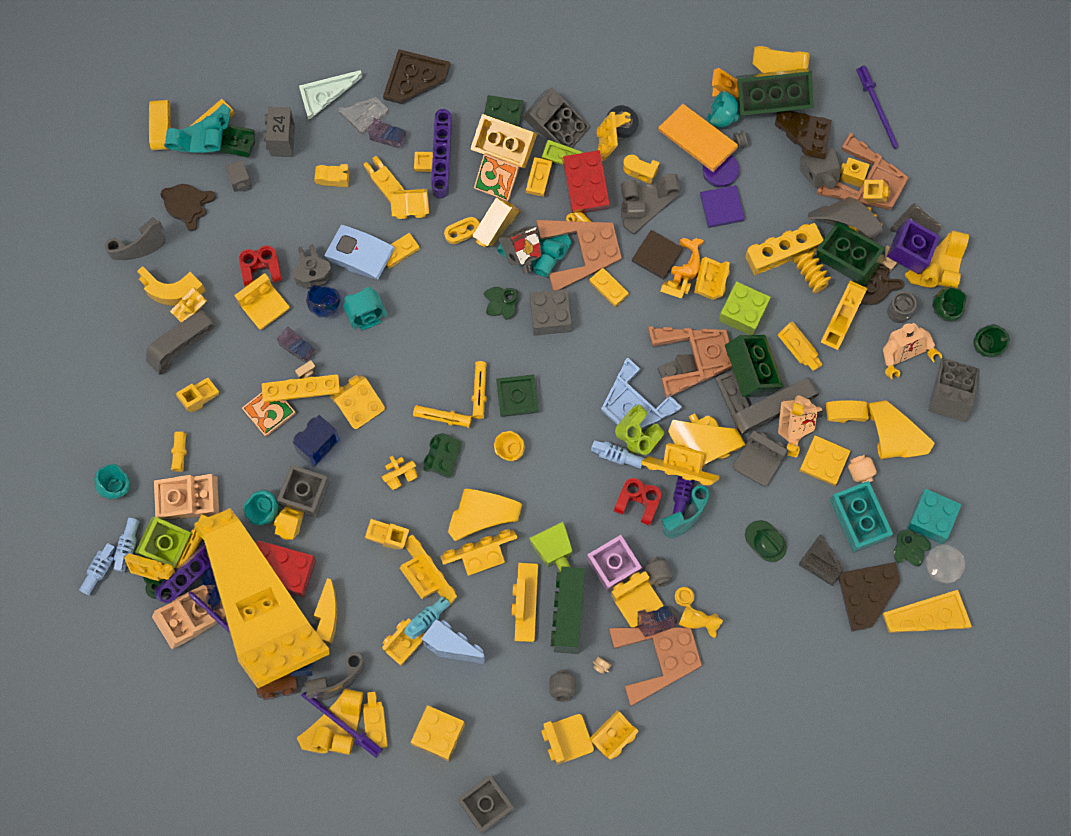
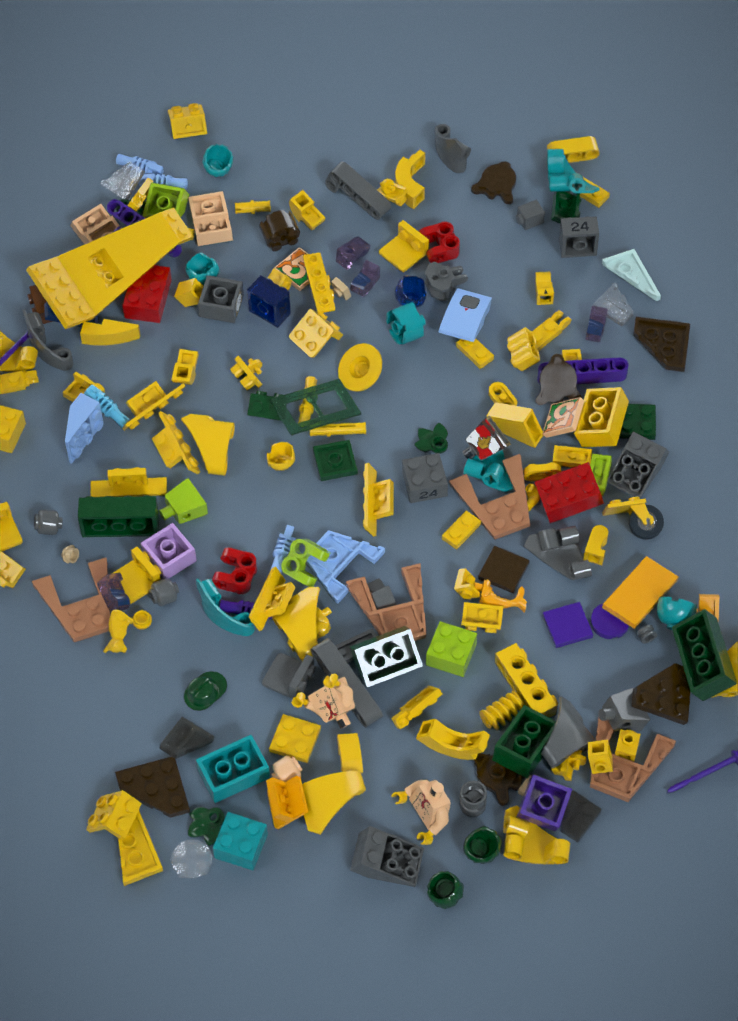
camera: 85 degrees right, 15 degrees down
none -> yellow bracket [86,790,142,840]
none -> clear wing [101,162,146,200]
none -> yellow bracket [168,103,207,139]
none -> dark brown brick [259,210,300,251]
none -> yellow bracket [264,268,293,295]
none -> light orange bracket [266,776,308,829]
none -> clear green door [270,379,361,436]
none -> clear purple leg [336,236,370,270]
none -> yellow hat [338,343,382,392]
none -> yellow bracket [363,463,394,537]
none -> yellow plate [523,462,562,482]
none -> tile [535,354,583,406]

